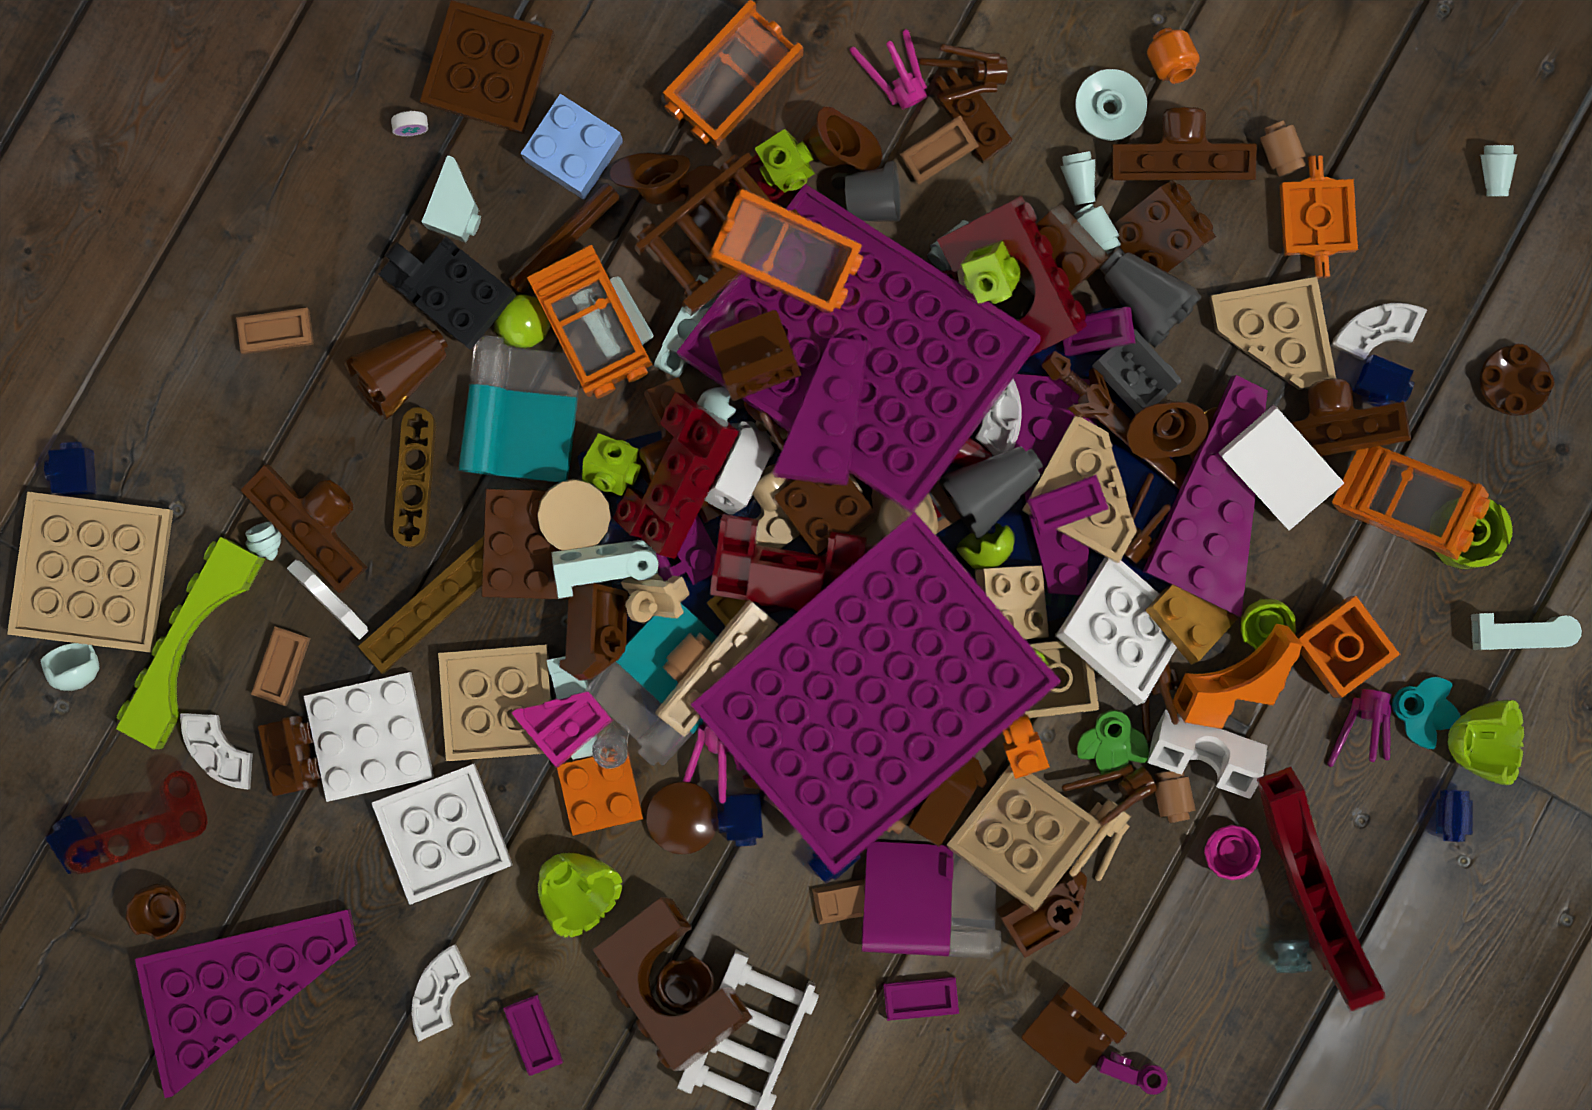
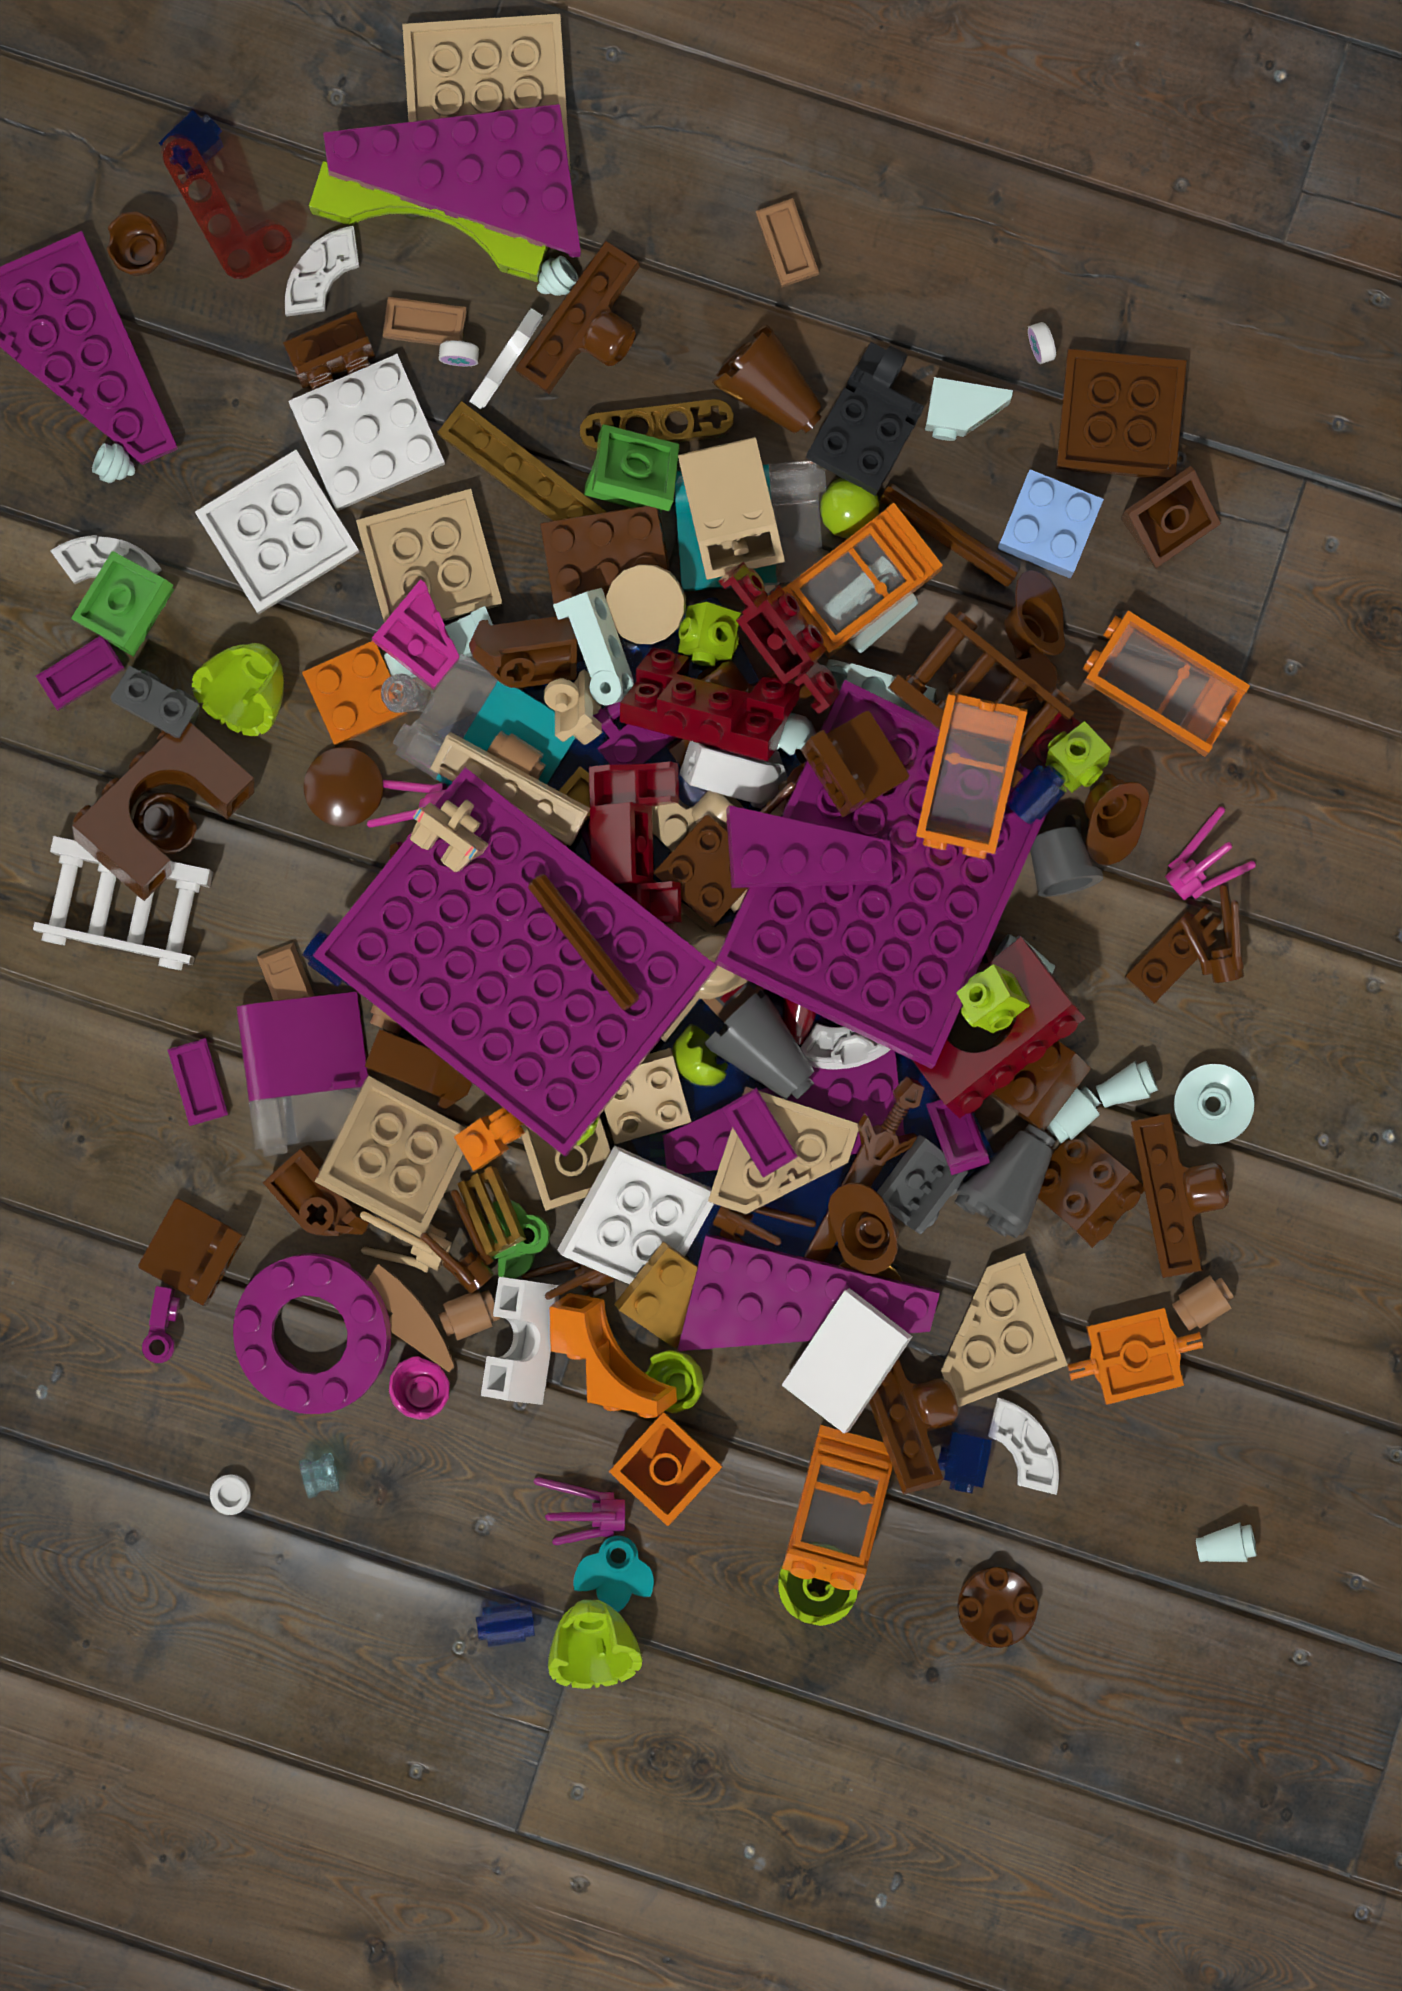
camera: 80 degrees right, 0 degrees up
light aqua hair [41,643,100,691] -> none
clear blue brick [44,442,97,496] -> none
clear blue brick [718,793,764,847] -> none
medium nougat tile [900,116,979,185] -> none
orange head [1147,28,1200,84] -> none
dark red arch [1257,767,1385,1012] -> none
light aqua leg [1471,613,1582,650] -> none
none -> bright green bracket [71,551,174,657]
none -> light aqua plate [92,443,135,483]
none -> dark grey bracket [111,665,199,738]
none -> white tile [210,1474,251,1515]
none -> magenta plate [233,1253,391,1414]
none -> magenta wing [323,104,581,257]
none -> medium nougat slope [367,1264,456,1373]
none -> tan hips [410,800,489,872]
none -> white tile [439,341,479,367]
none -> pearl gold tile [457,1166,526,1257]
none -> reddish brown axle [528,874,639,1010]
none -> bright green bracket [584,424,679,513]
none -> tan slope [678,437,785,580]
none -> dark red bracket [719,561,841,714]
none -> clear blue brick [1008,765,1067,825]
none -> reddish brown slope [1121,466,1221,568]

